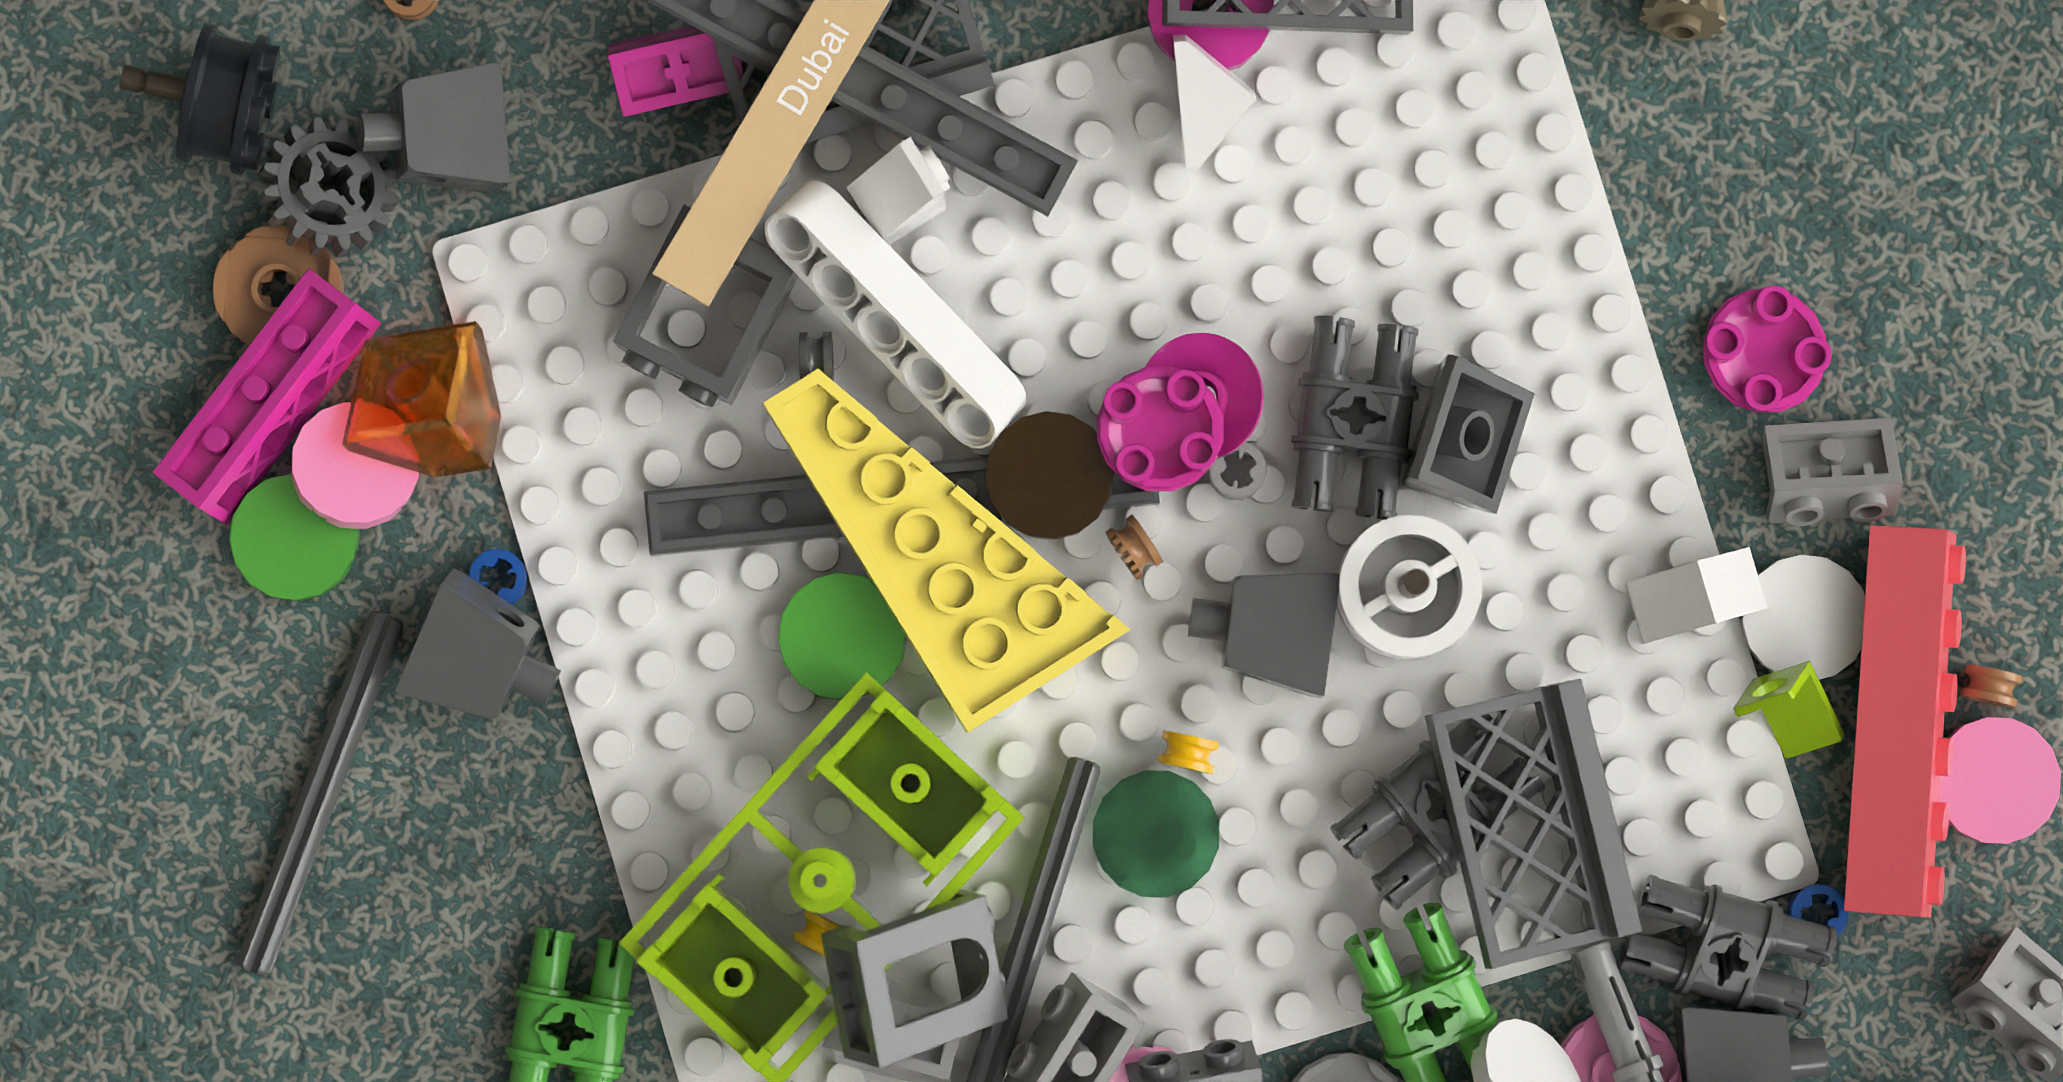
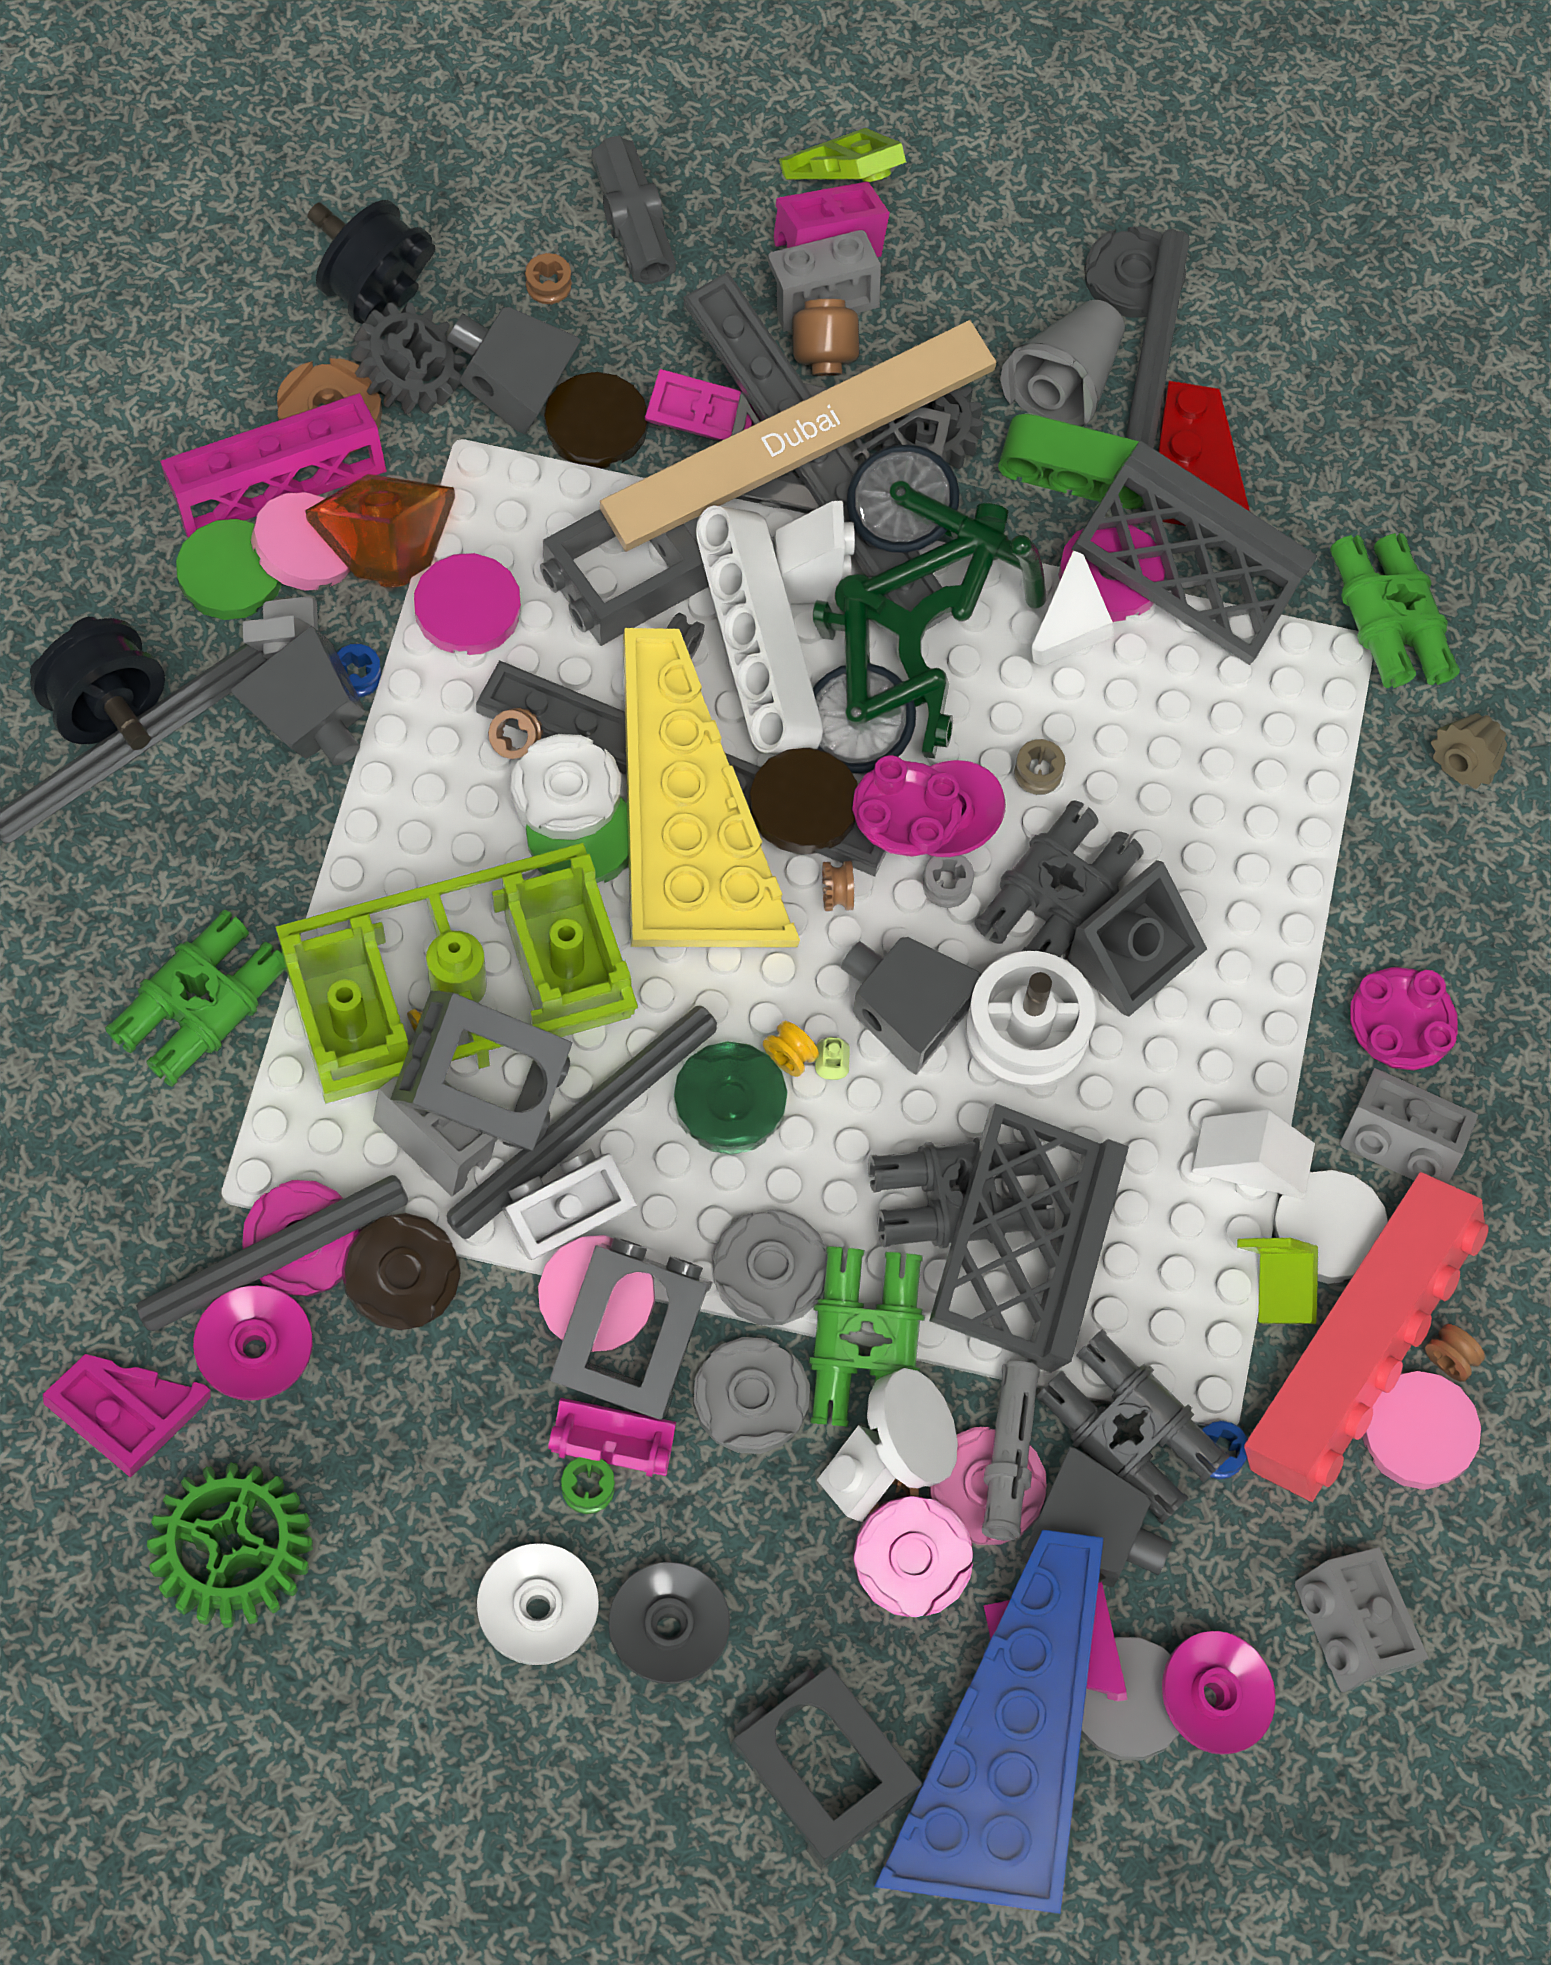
camera: 25 degrees right, 20 degrees down
none -> black wheel [30,616,165,750]
none -> light grey bracket [243,596,318,659]
none -> dark pink tile [414,553,521,655]
none -> medium nougat bush [488,708,543,759]
none -> white tile [511,734,621,840]
none -> dark brown tile [544,372,648,469]
none -> light grey tile [714,1210,827,1325]
none -> piece [813,445,1046,774]
none -> yellowish green rock [815,1037,850,1080]
none -> dark tan bush [1014,739,1066,795]

